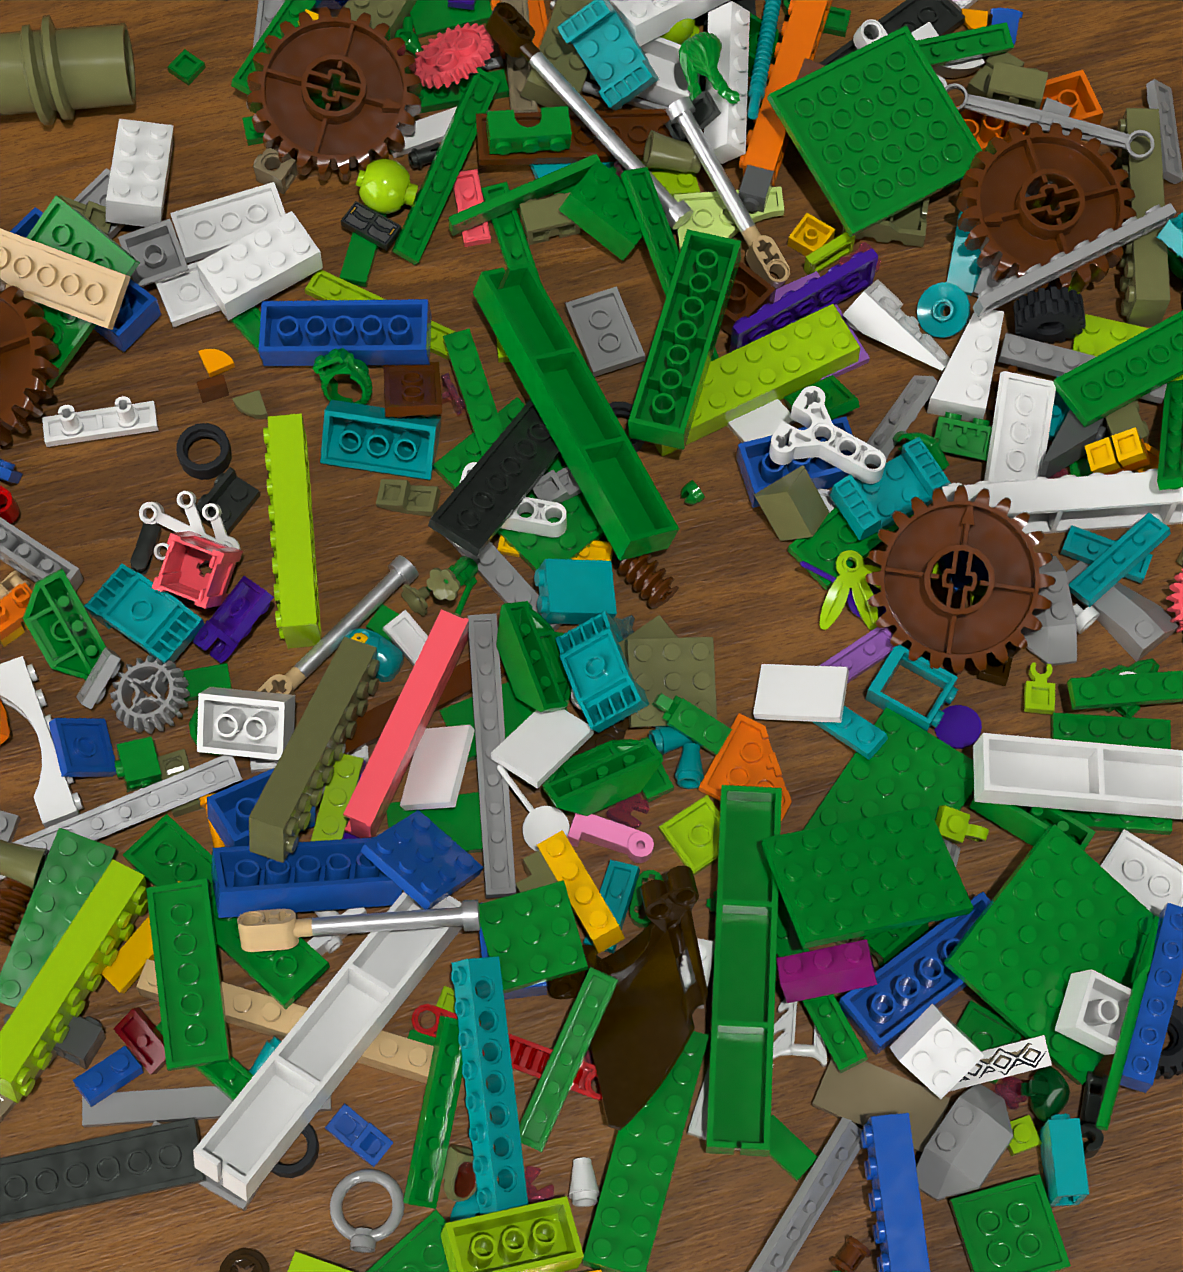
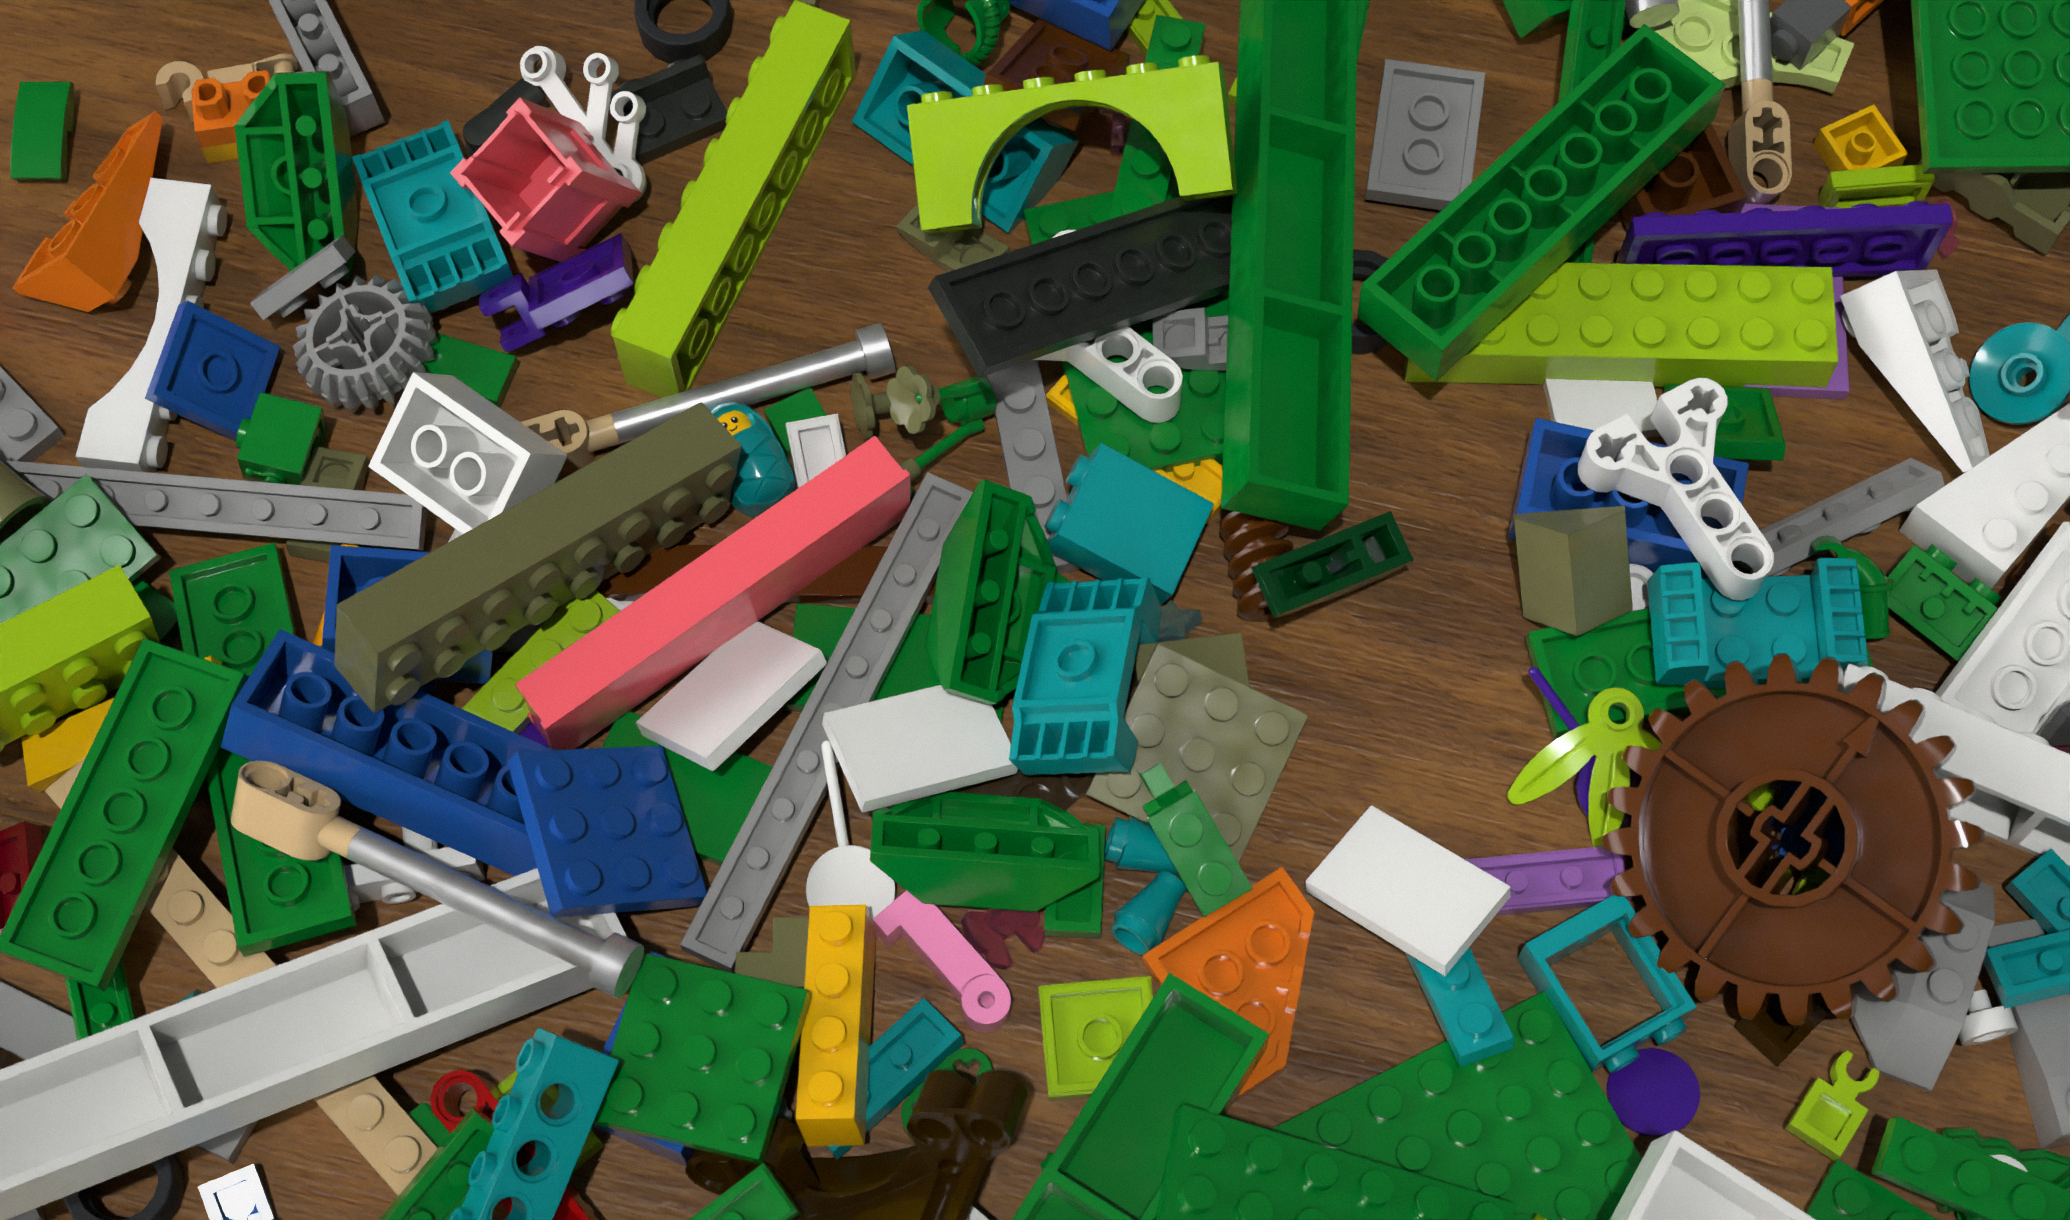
camera: 30 degrees right, 0 degrees up
green hinge [681,480,705,505] -> none
none -> lime arch [907,55,1238,235]
none -> dark green slope [1251,511,1414,618]

